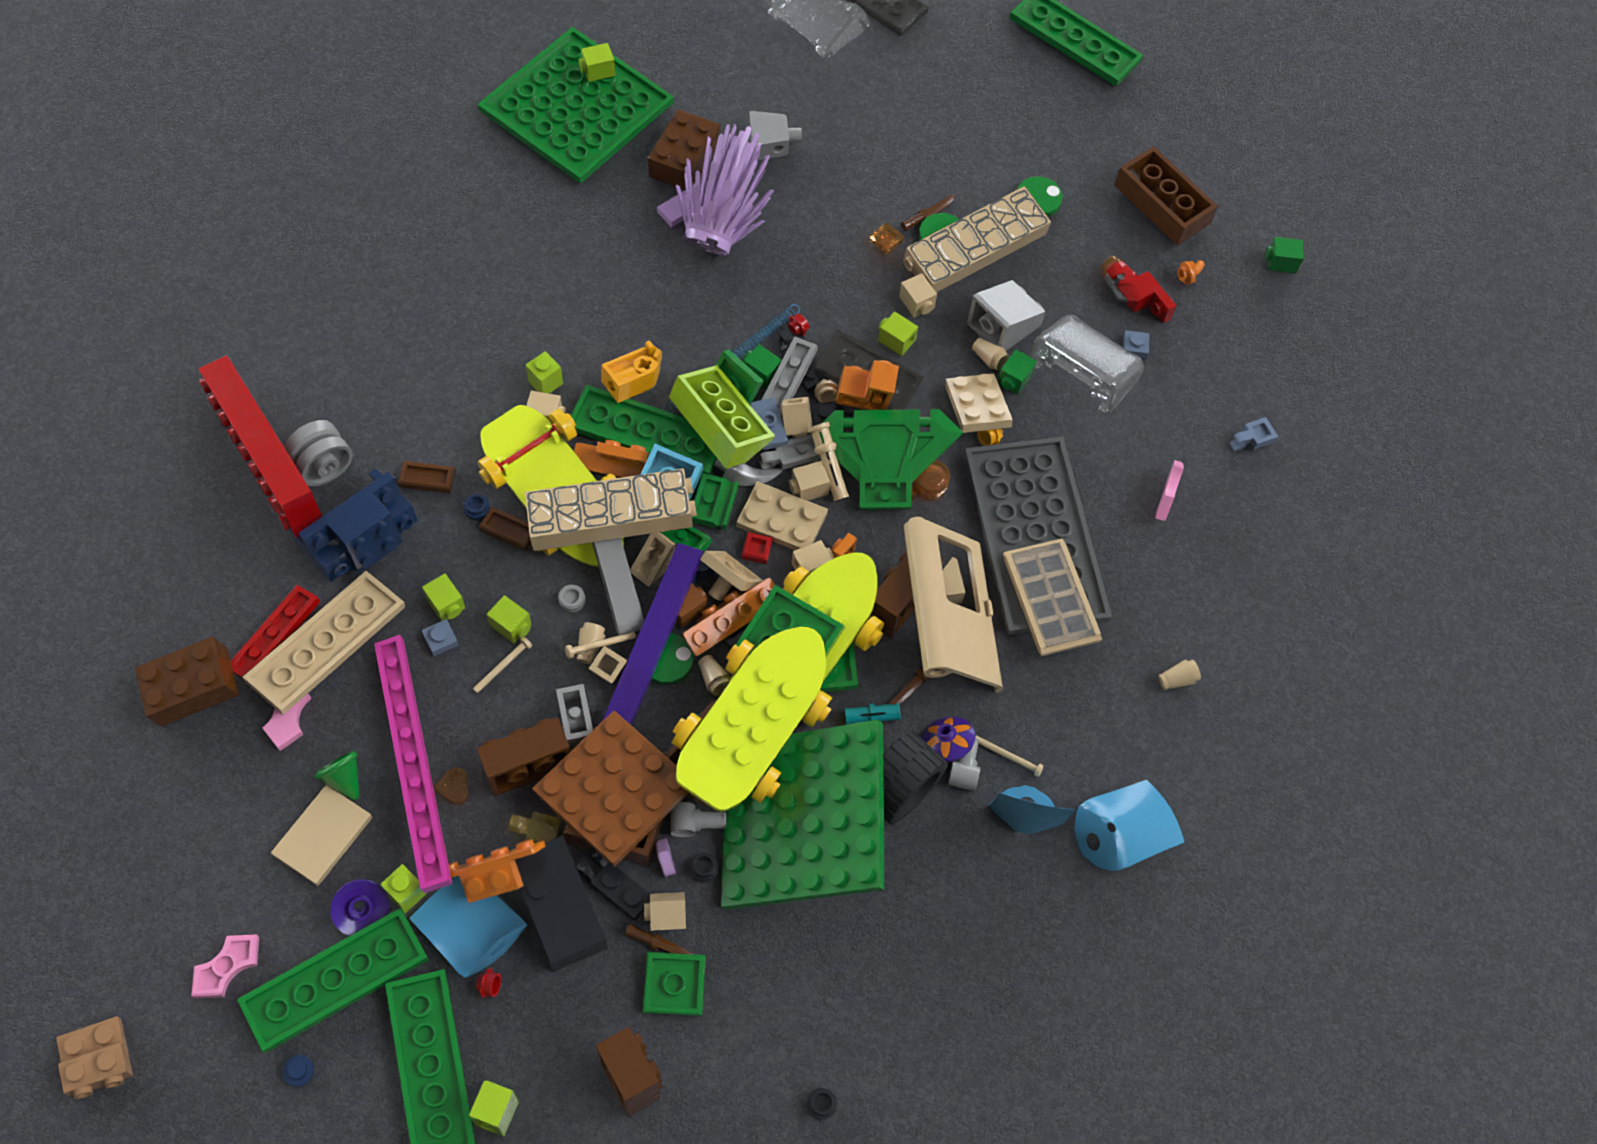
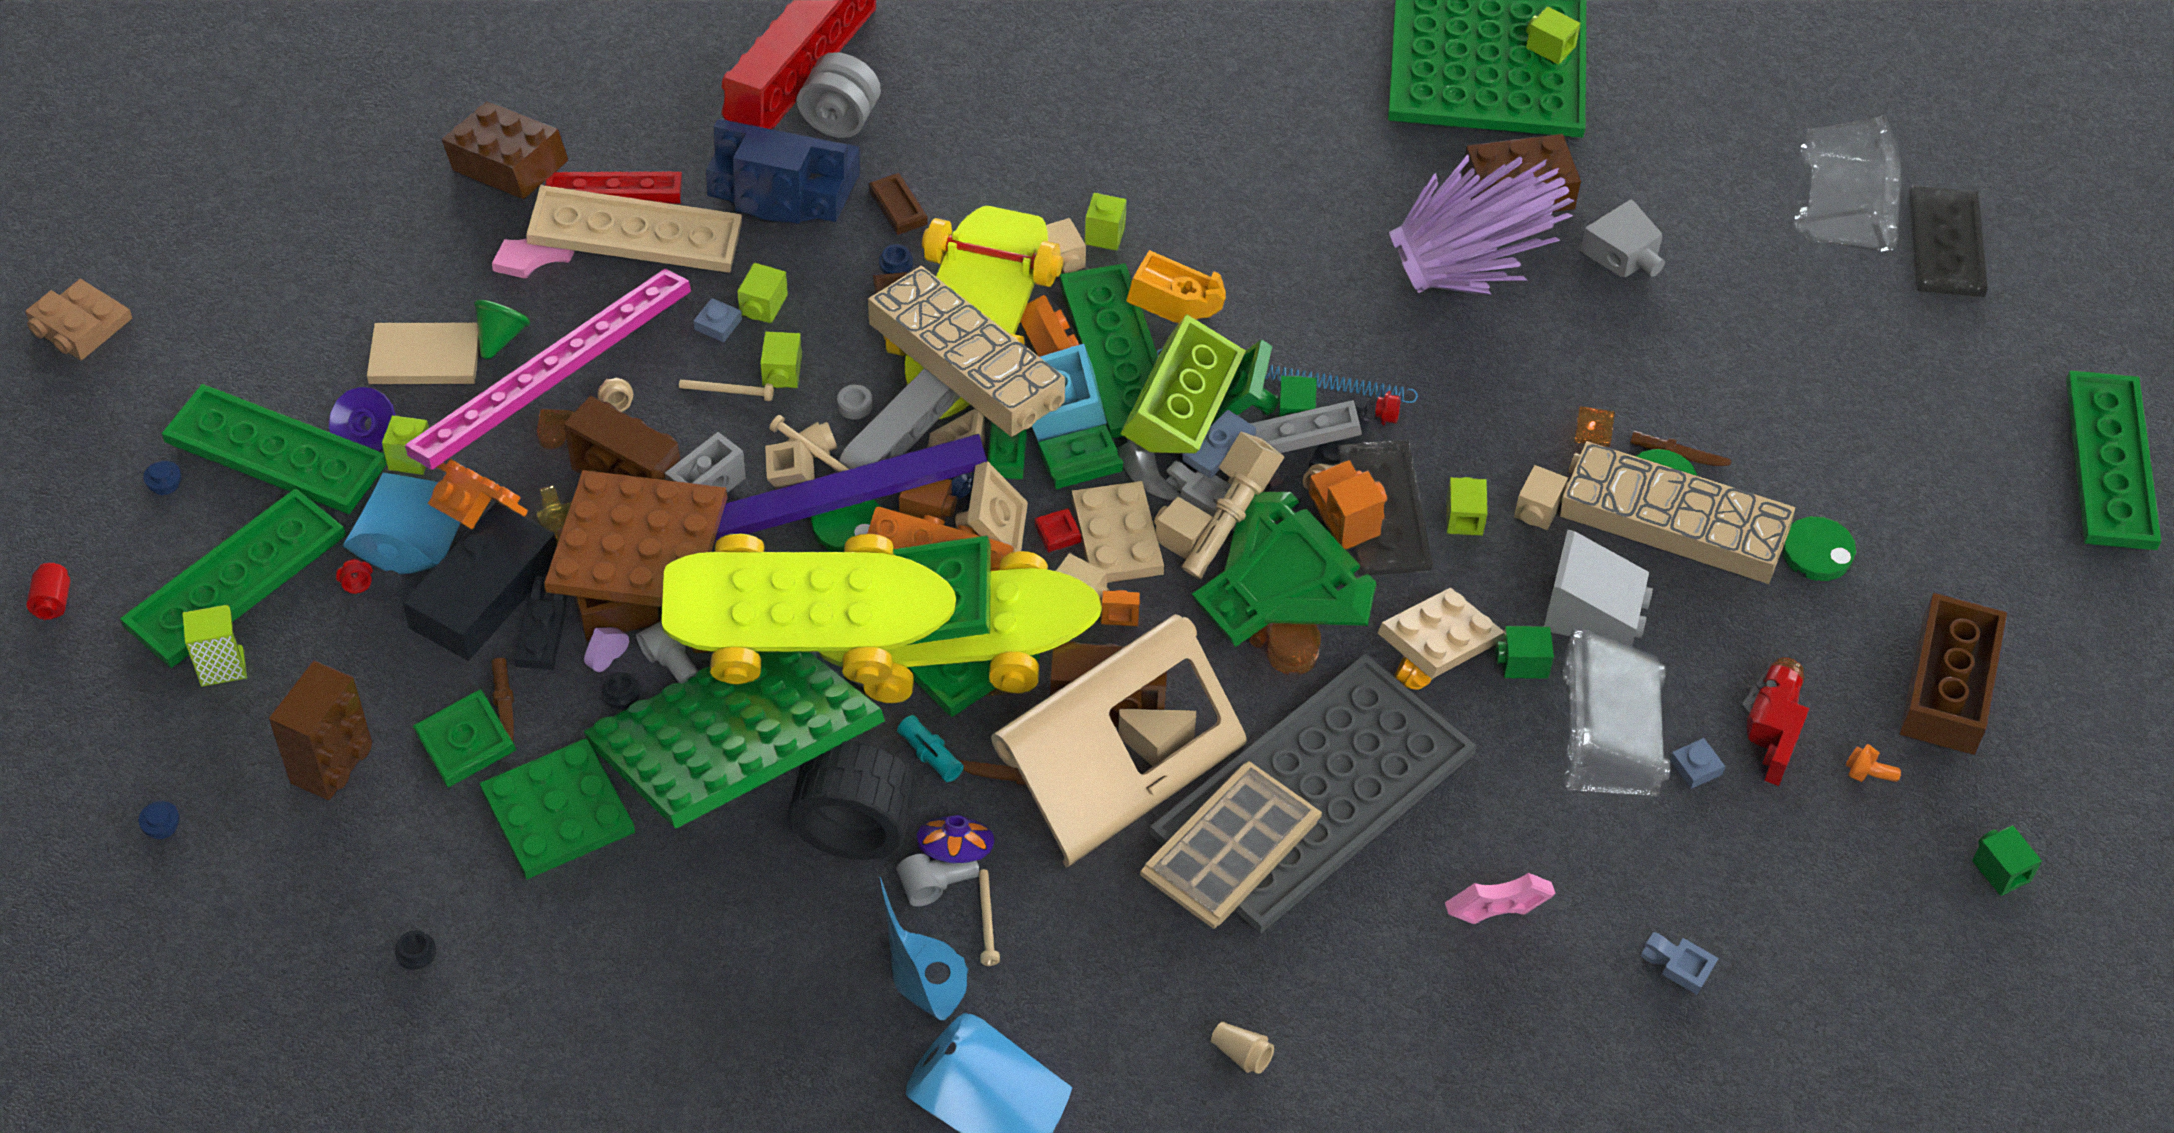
camera: 60 degrees right, 10 degrees down
bright pink tile [191,935,259,999] -> none
tan brick [644,892,686,930] -> none
tan cone [972,338,1009,371] -> none
none -> green plate [479,738,635,880]
none -> tan plate [597,377,633,412]

